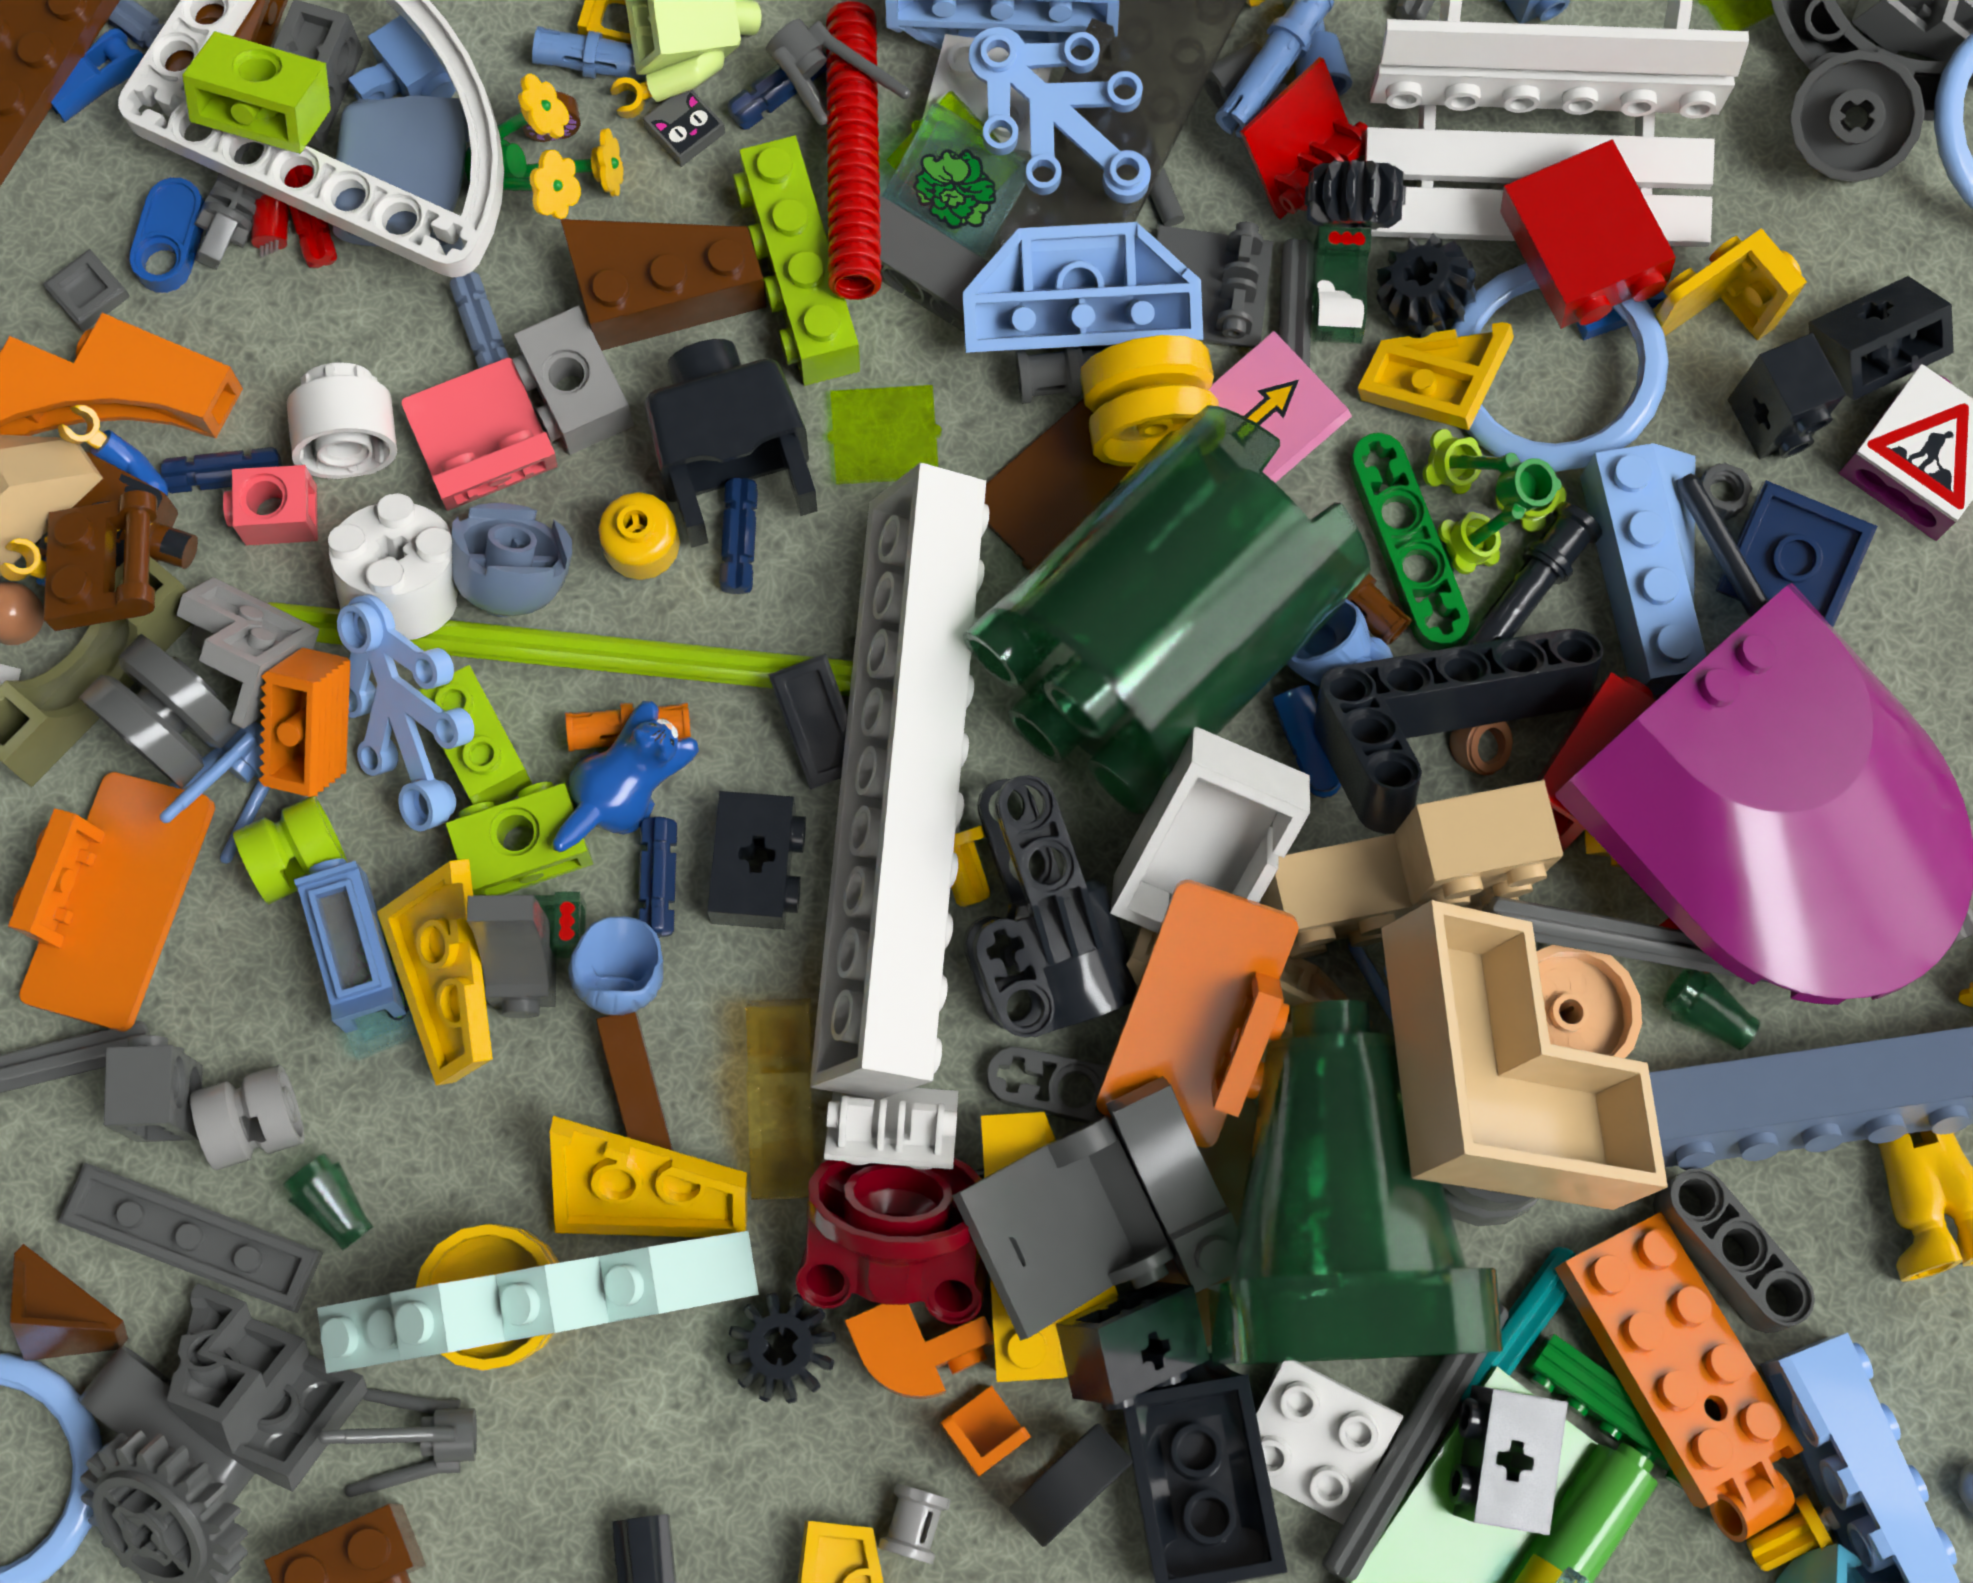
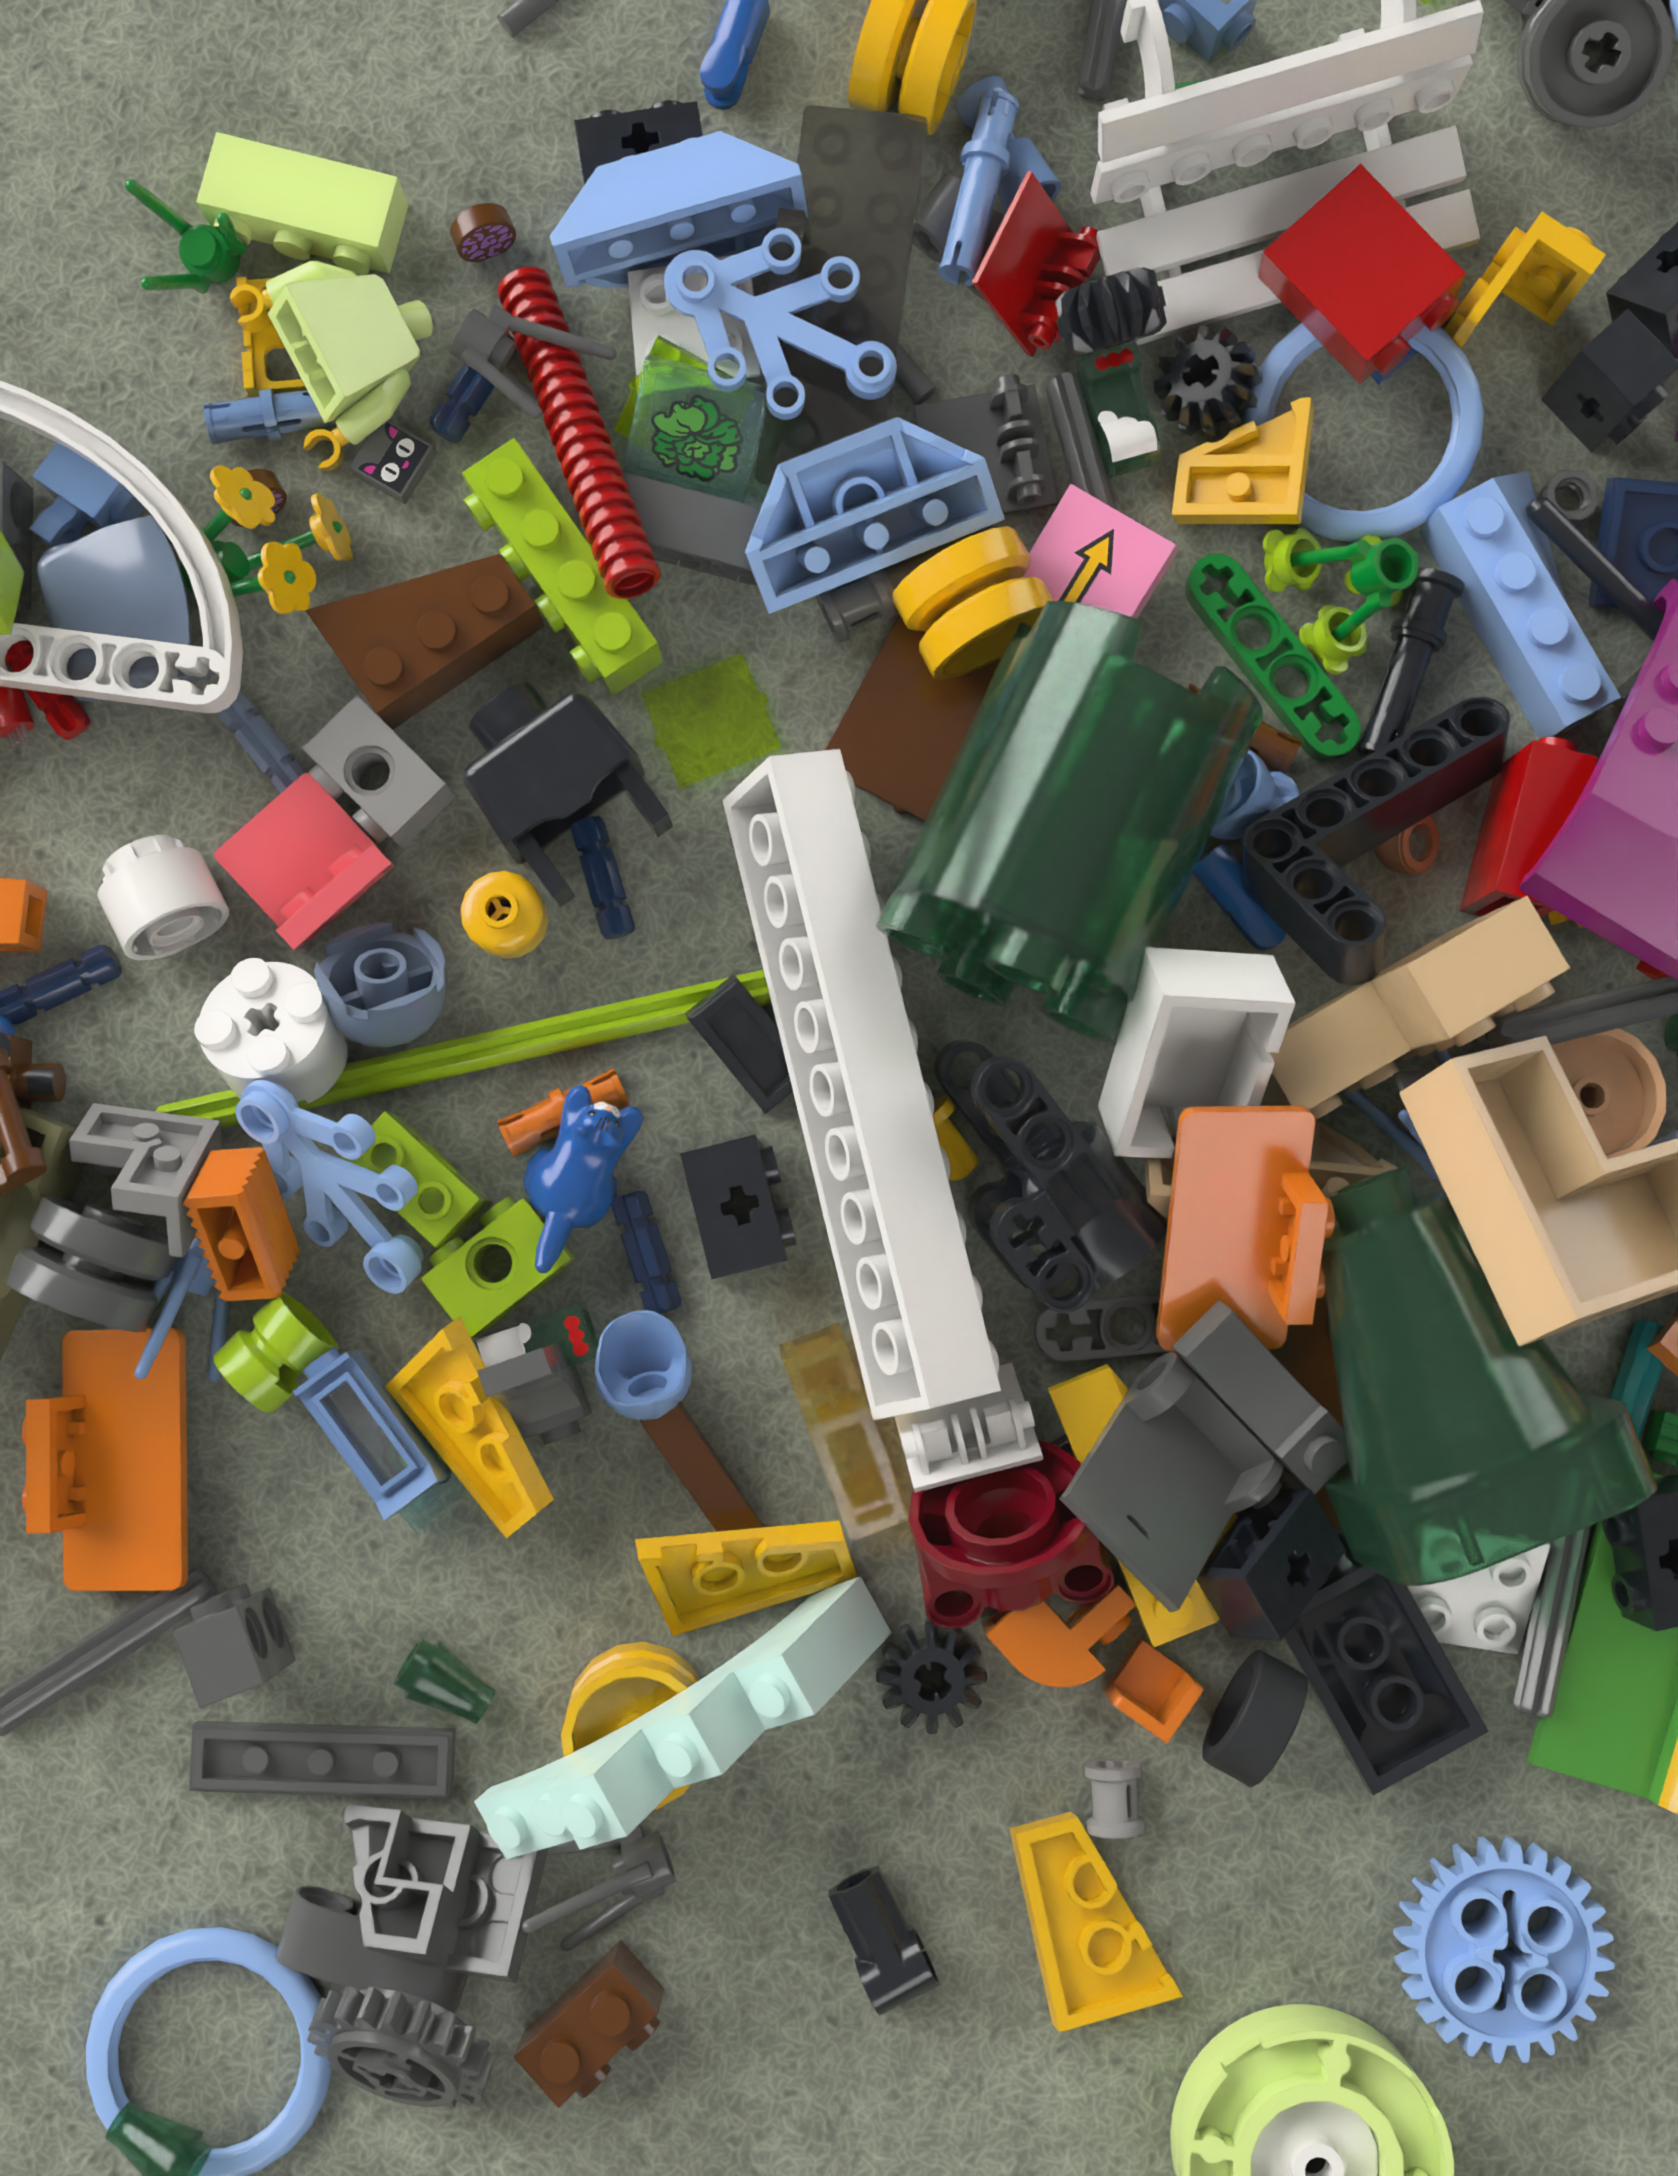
camera: 15 degrees left, 10 degrees up
reddish brown slope [10,1244,128,1361] -> none
light grey wheel [190,1065,305,1171] -> none
coral brick [223,465,318,546] -> none

